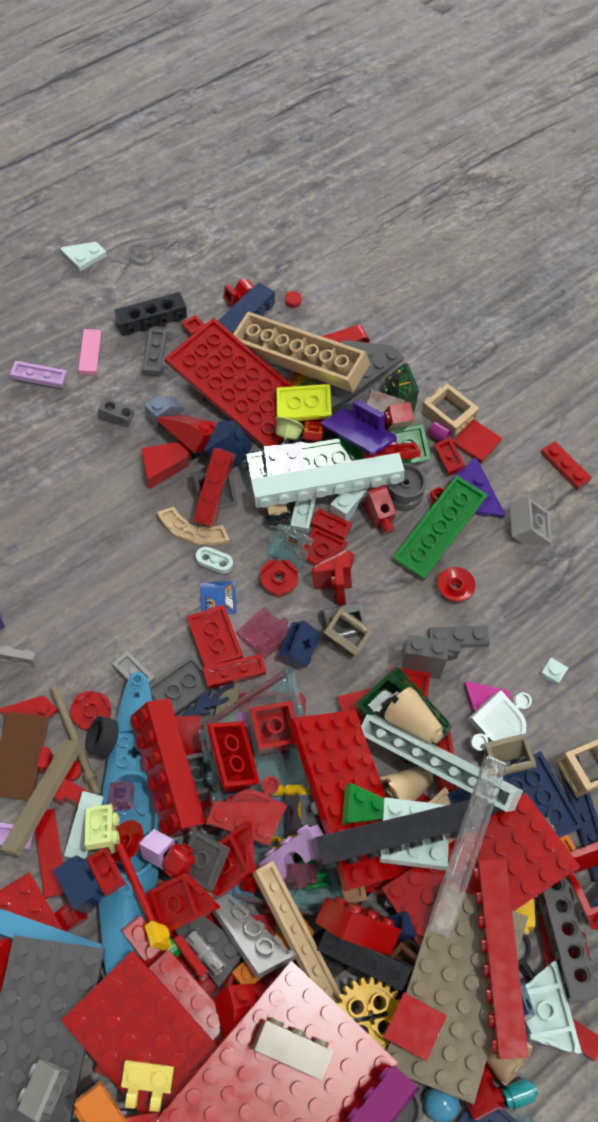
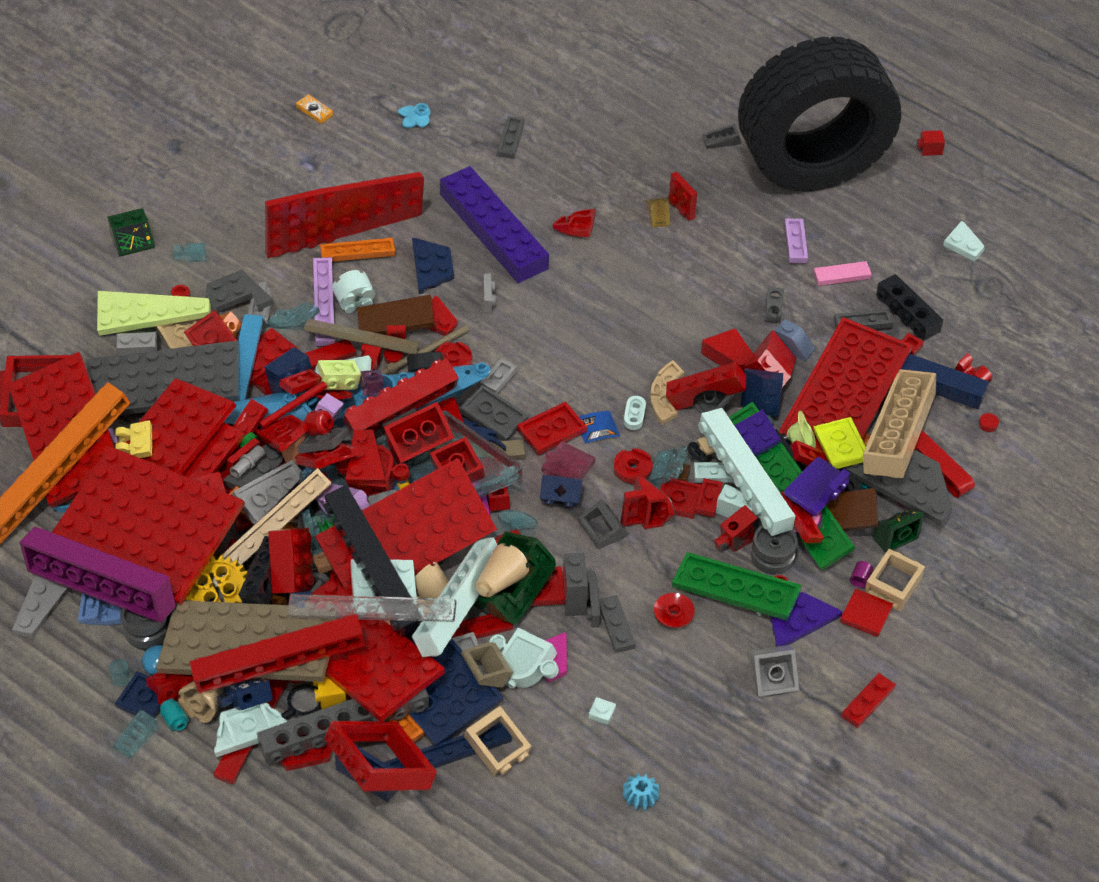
camera: 80 degrees right, 10 degrees down
light grey slope [18,1060,70,1122] -> none
yellow plate [145,921,172,951] -> none
red plate [202,654,267,689] -> none
brick [252,1017,334,1081] -> none
clear pink plate [287,863,317,888] -> none
dark tan tile [322,607,372,656] -> none
green wing [342,783,384,825] -> none
brick [383,402,414,430] -> none
red tile [383,992,447,1061] -> none
red plate [434,437,466,476] -> none
none -> clear light blue dish [498,510,538,532]

